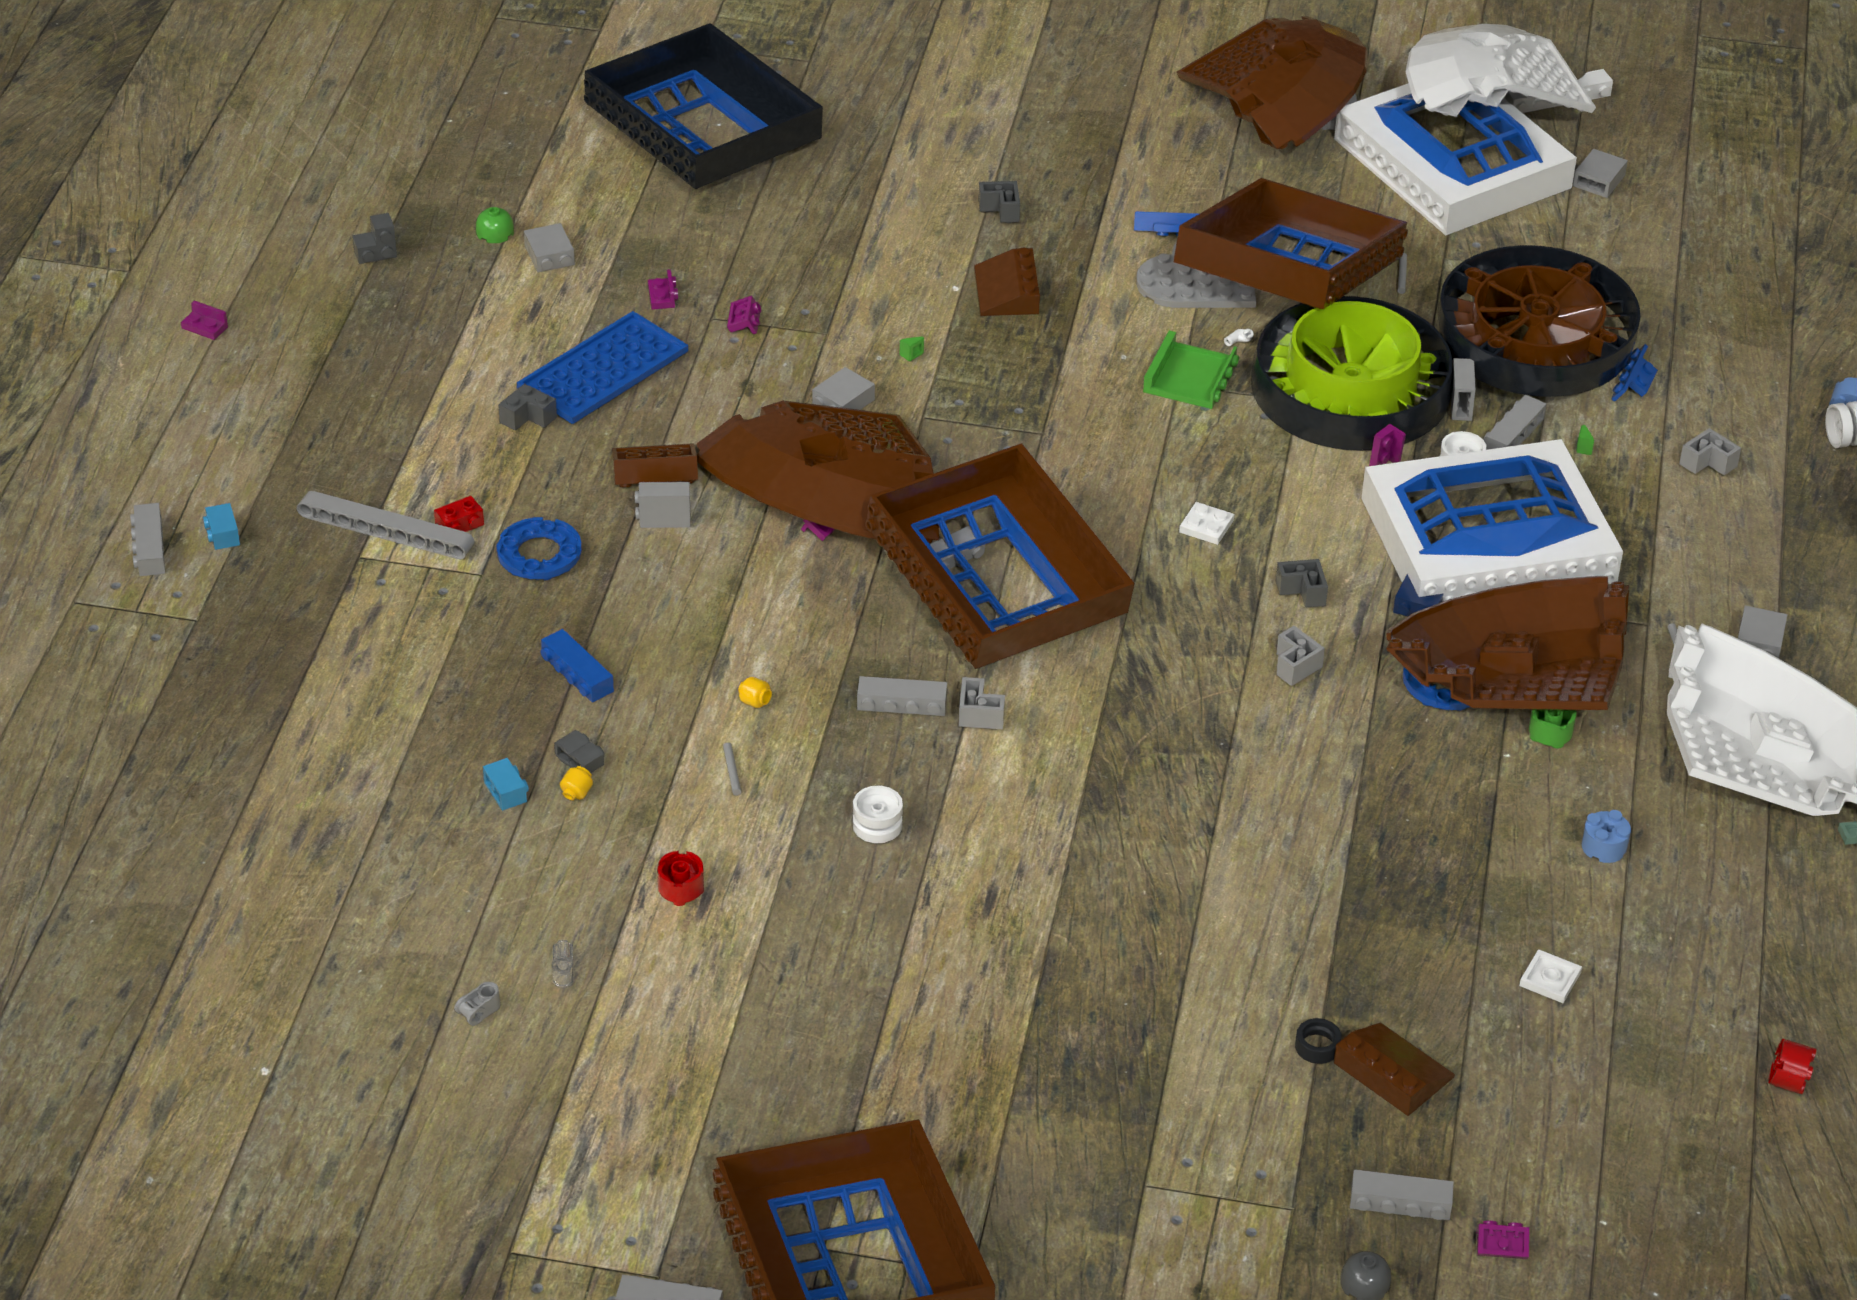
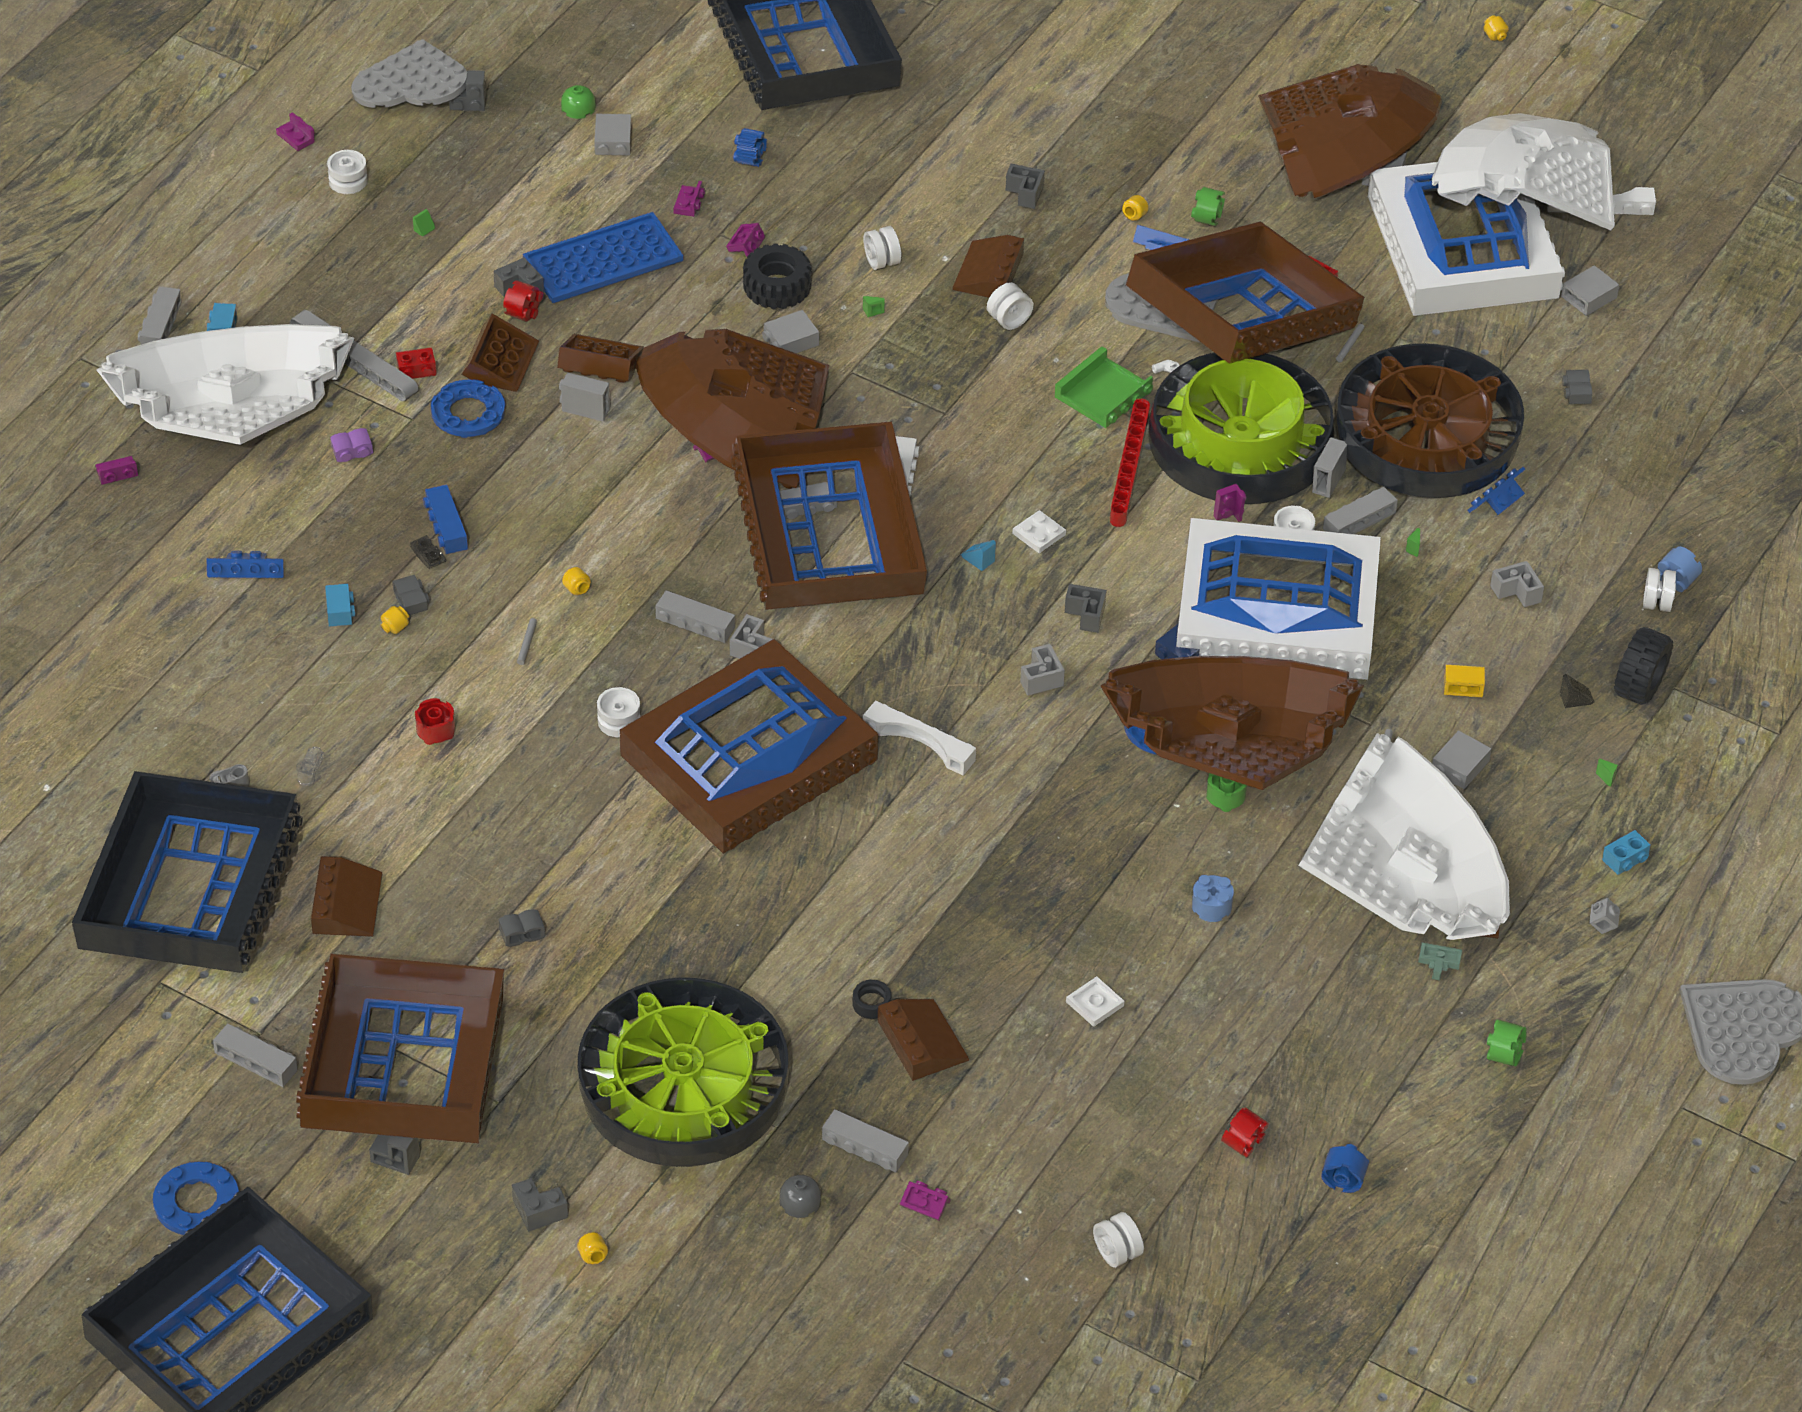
camera: 20 degrees right, 5 degrees up
none -> black panel [72,771,303,973]
none -> magenta bracket [95,456,138,485]
none -> white panel [96,324,354,445]
none -> blue bracket [206,550,284,578]
none -> reddish brown slope [311,856,383,937]
none -> white wheel [327,150,367,194]
none -> medium lavender brick [330,428,373,462]
none -> light grey plate [351,39,467,108]
none -> clear smoke slope [410,535,446,569]
none -> bright green slope [413,209,435,236]
none -> reddish brown slope [461,313,539,392]
none -> dark grey brick [499,909,545,946]
none -> red brick [503,280,543,322]
none -> piece [577,978,788,1167]
none -> reddish brown panel [620,639,878,854]
none -> blue brick [733,128,767,167]
none -> black tyre [743,243,812,310]
none -> white wheel [863,226,901,270]
none -> white arch [863,700,976,775]
none -> dark azure slope [961,540,996,571]
none -> white wheel [987,283,1033,330]
none -> white wheel [1093,1212,1144,1268]
none -> red beam [1110,399,1150,527]
none -> yellow head [1122,195,1148,221]
none -> bright green brick [1191,187,1225,226]
none -> yellow brick [1444,665,1485,697]
none -> clear smoke slope [1560,674,1594,708]
none -> dark grey brick [1562,369,1592,404]

